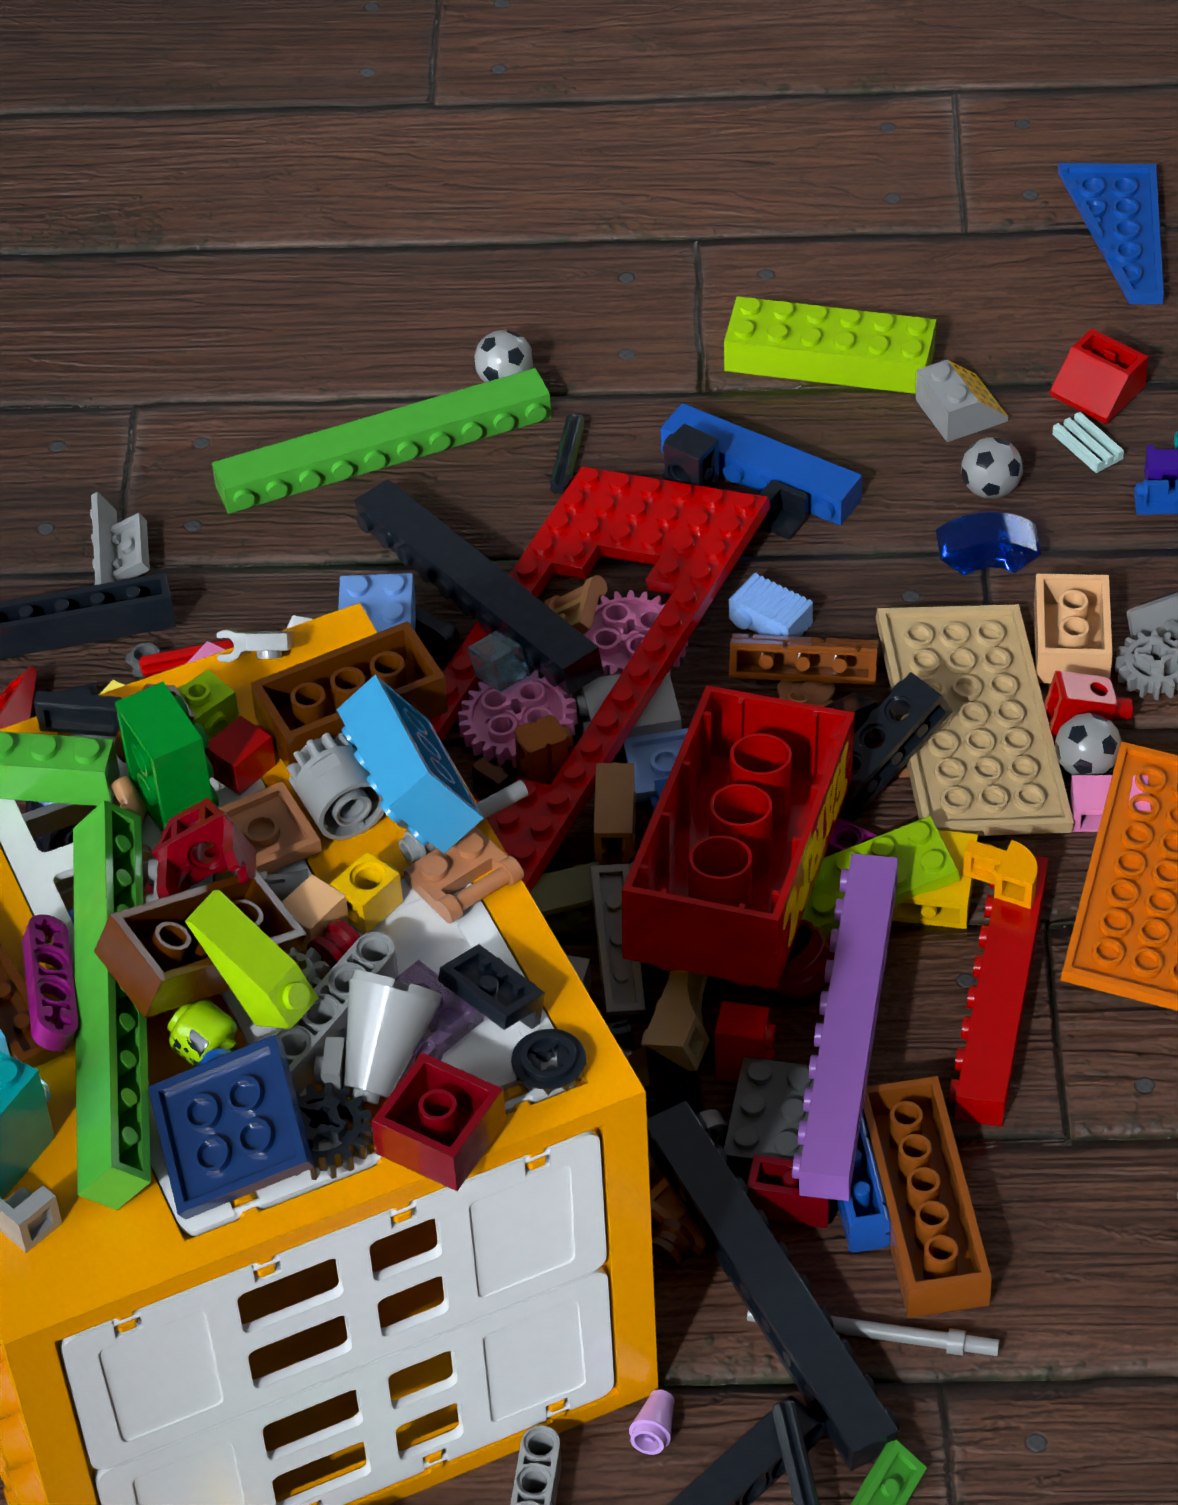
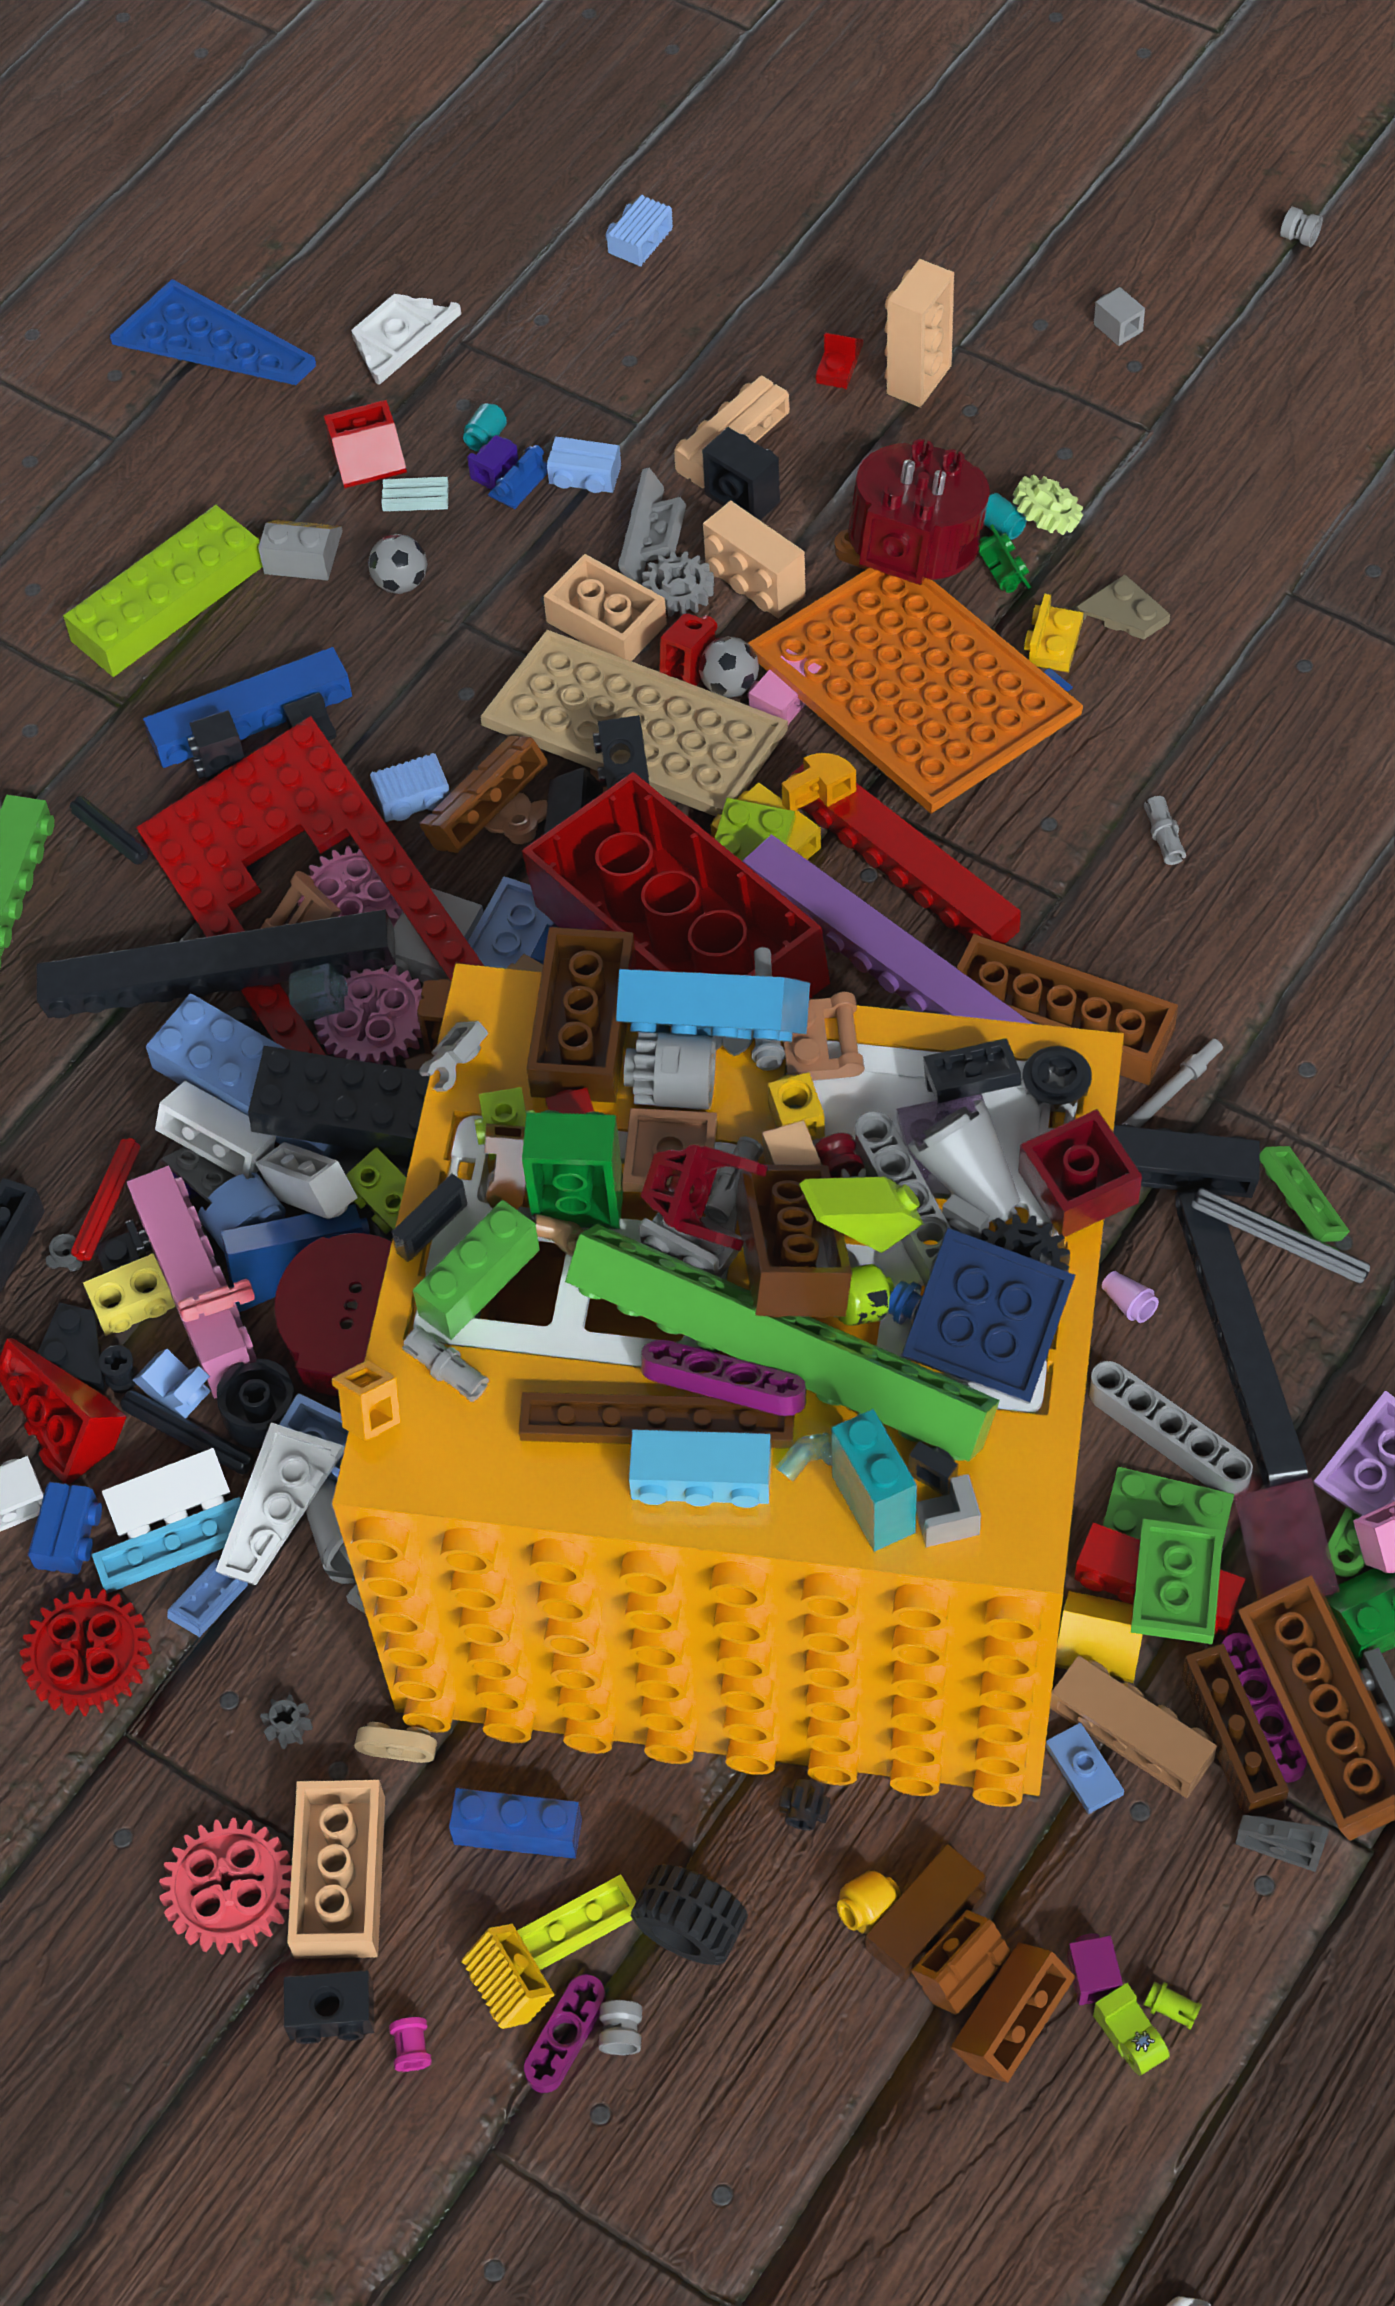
camera: 55 degrees left, 10 degrees up
clear blue brick [936,512,1041,576] -> none
none -> black plate [909,1441,958,1496]

